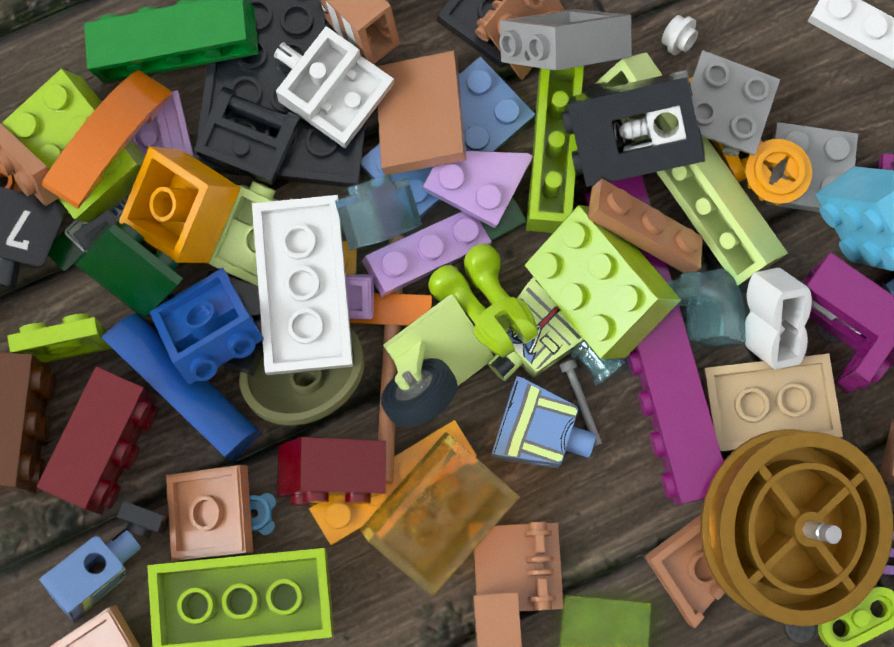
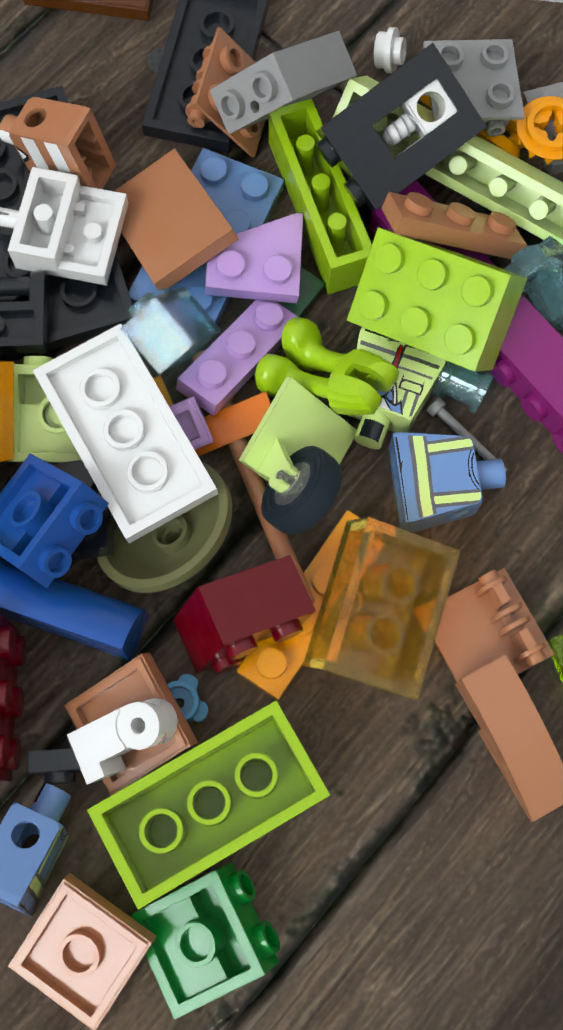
camera: 20 degrees left, 5 degrees down
none -> white leg [67,698,178,785]

